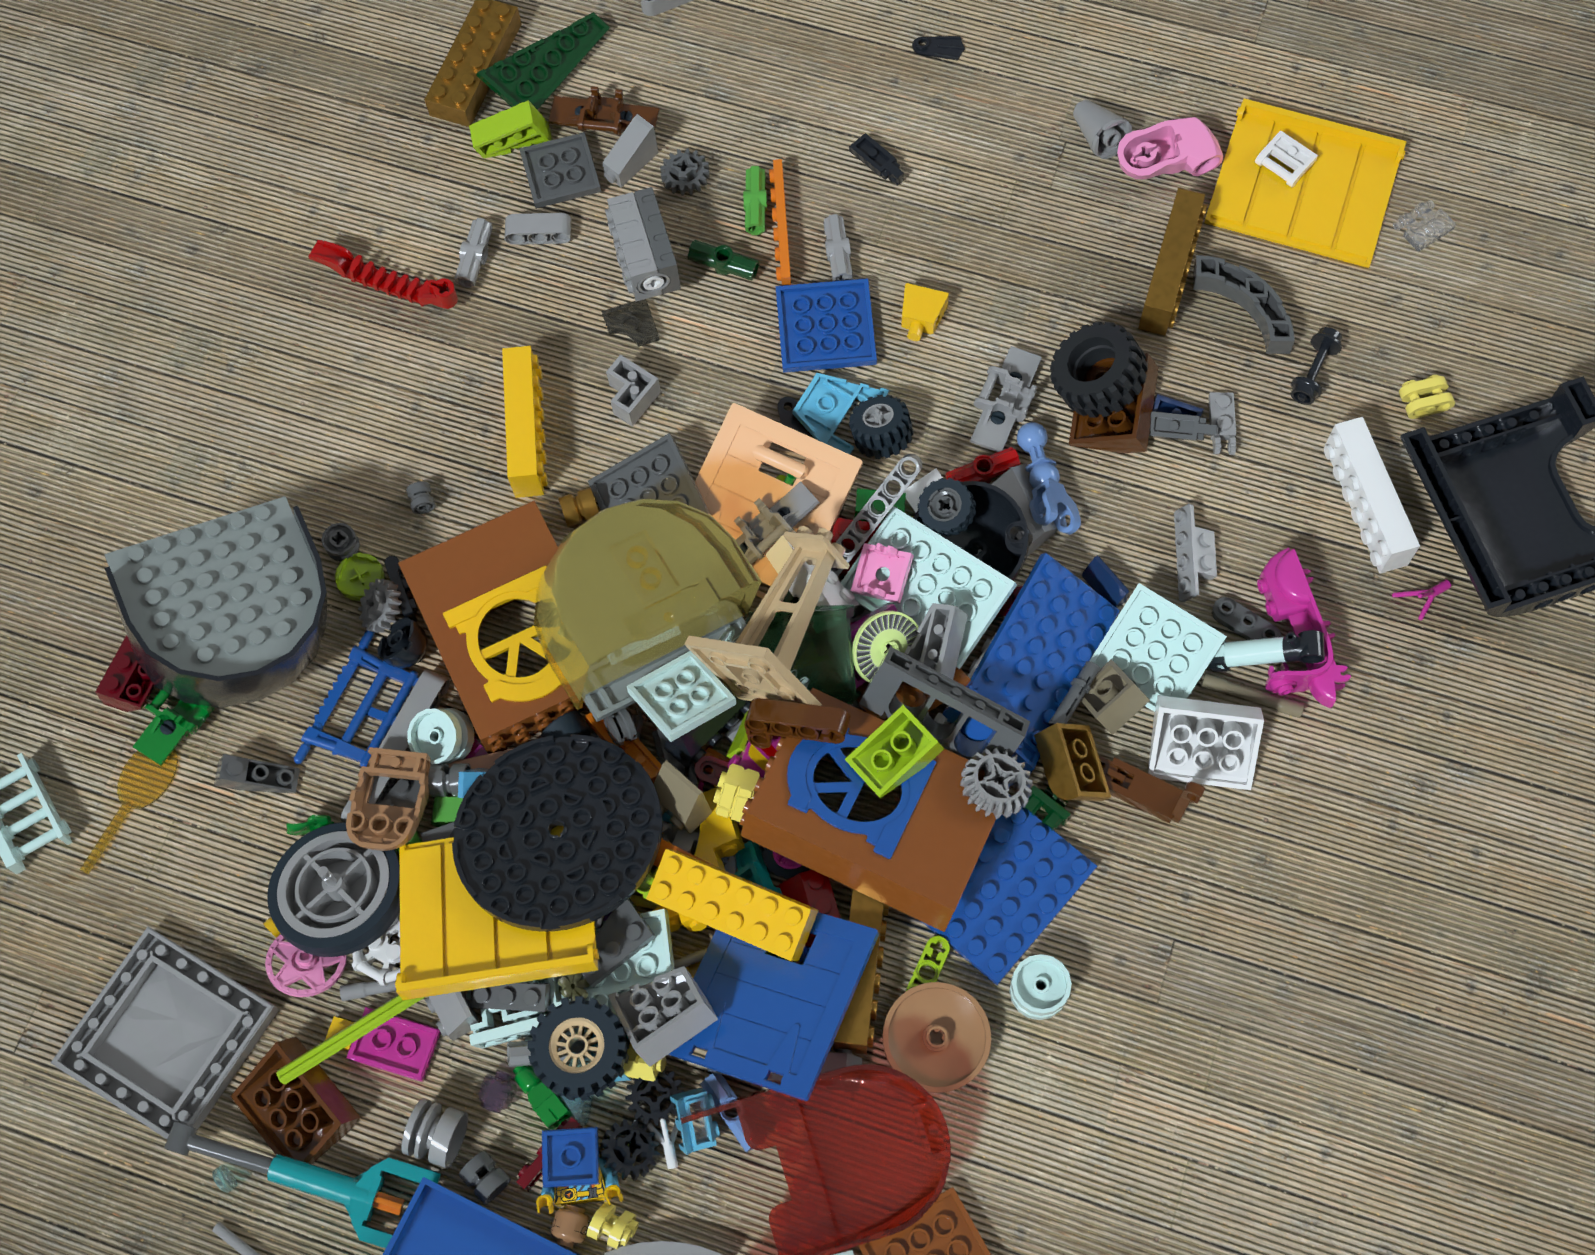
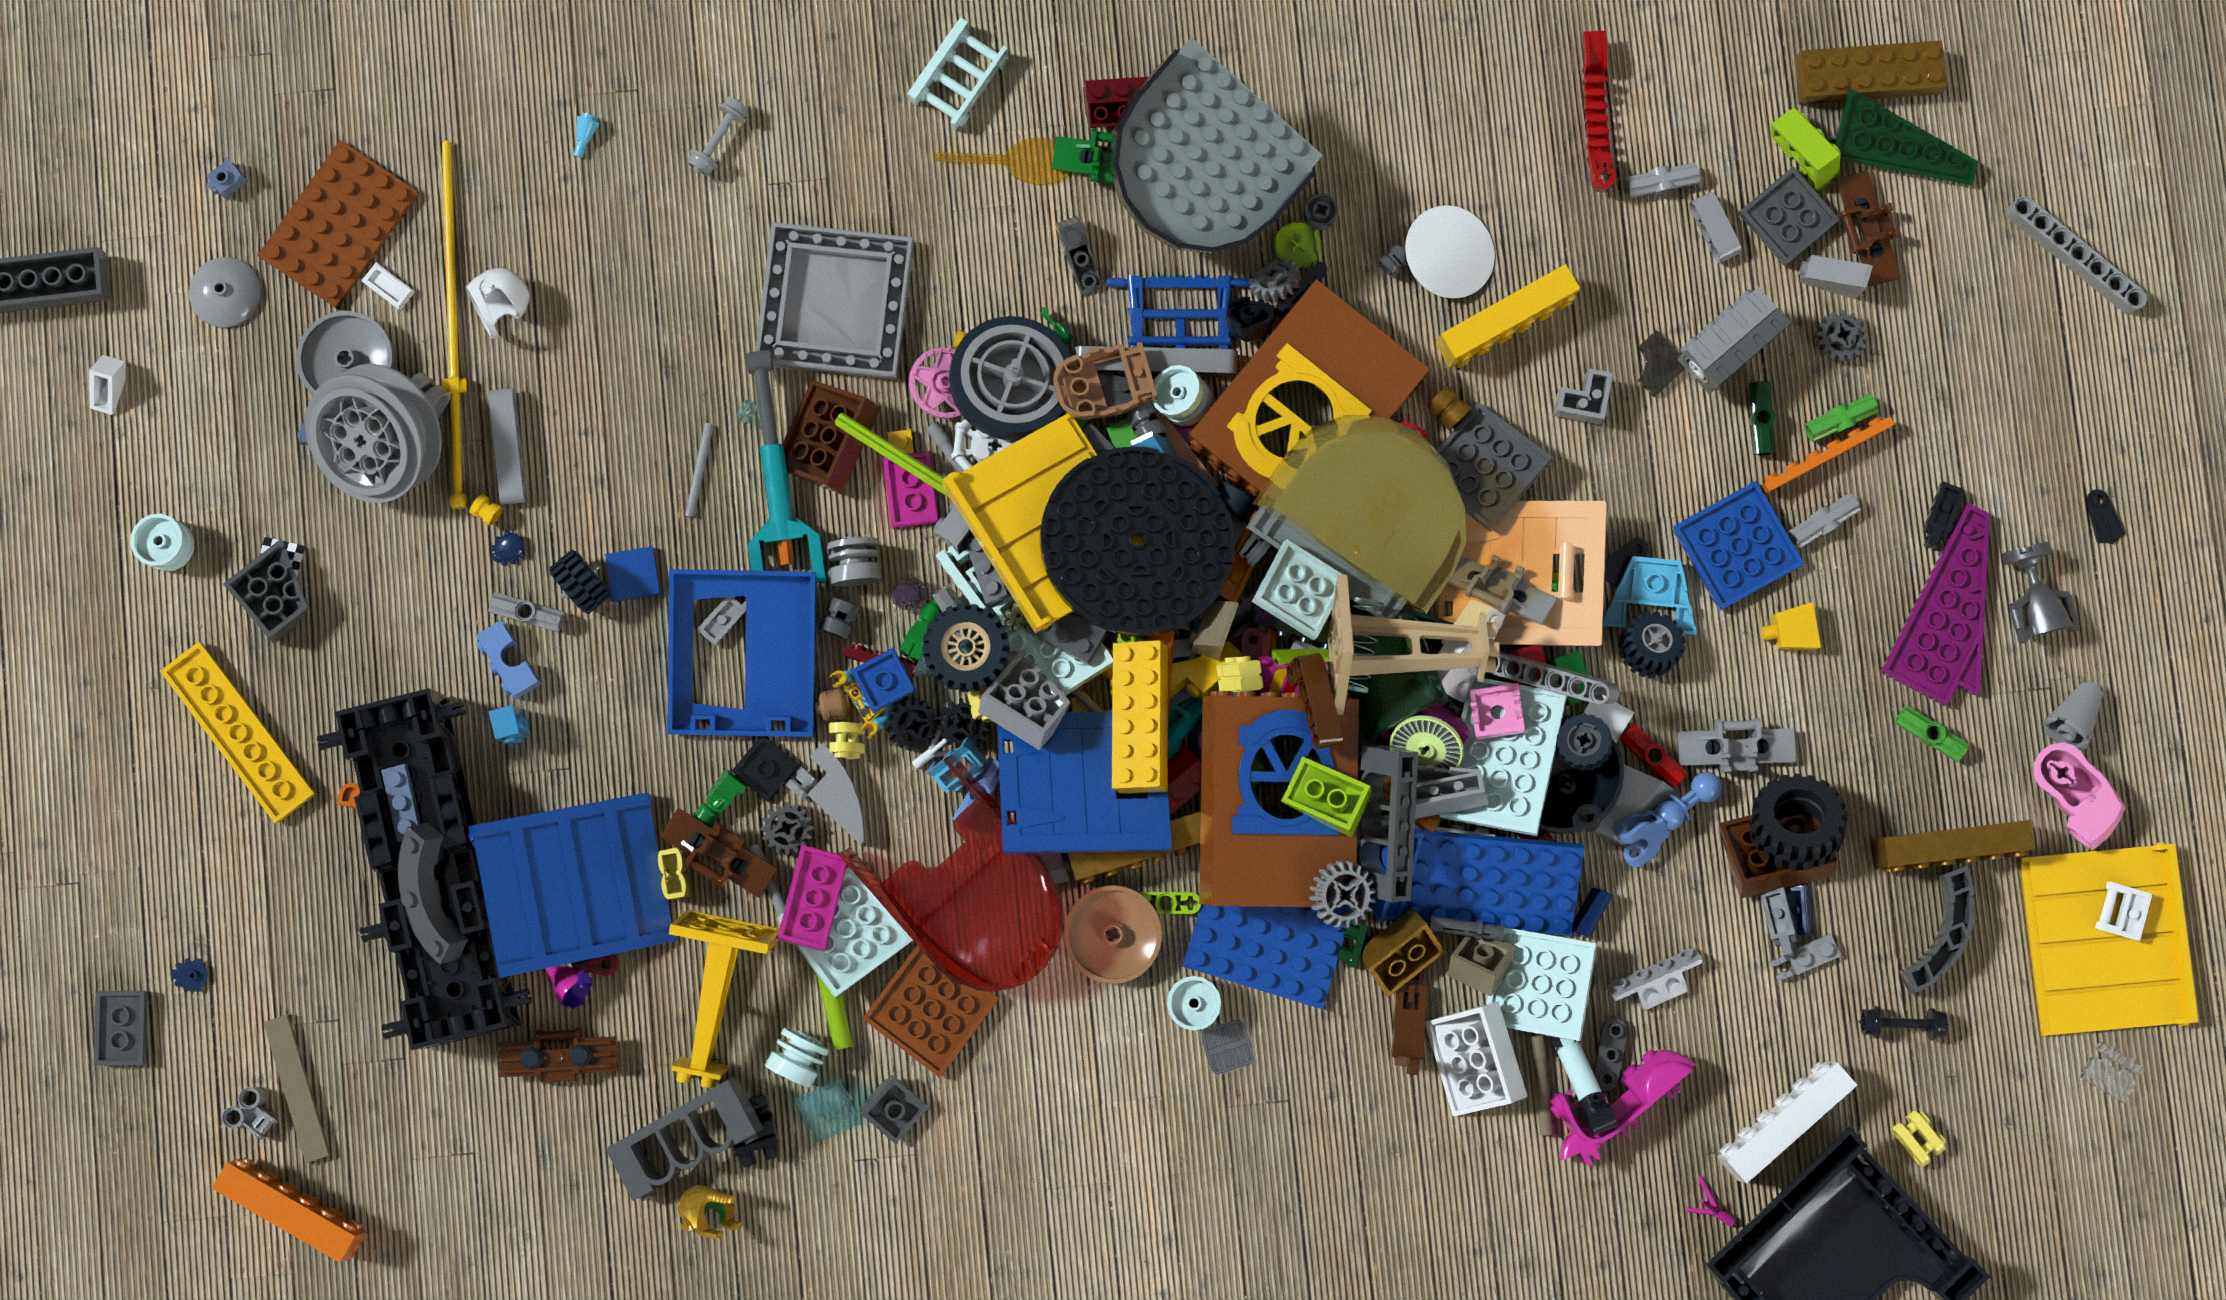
camera: 60 degrees right, 15 degrees up
none -> clear tile [1197,1016,1259,1078]
none -> white sticker [1405,205,1495,298]
none -> magenta wing [1880,503,1990,706]
none -> bright green piece [1895,705,1969,762]
none -> flat silver piece [2002,542,2080,644]

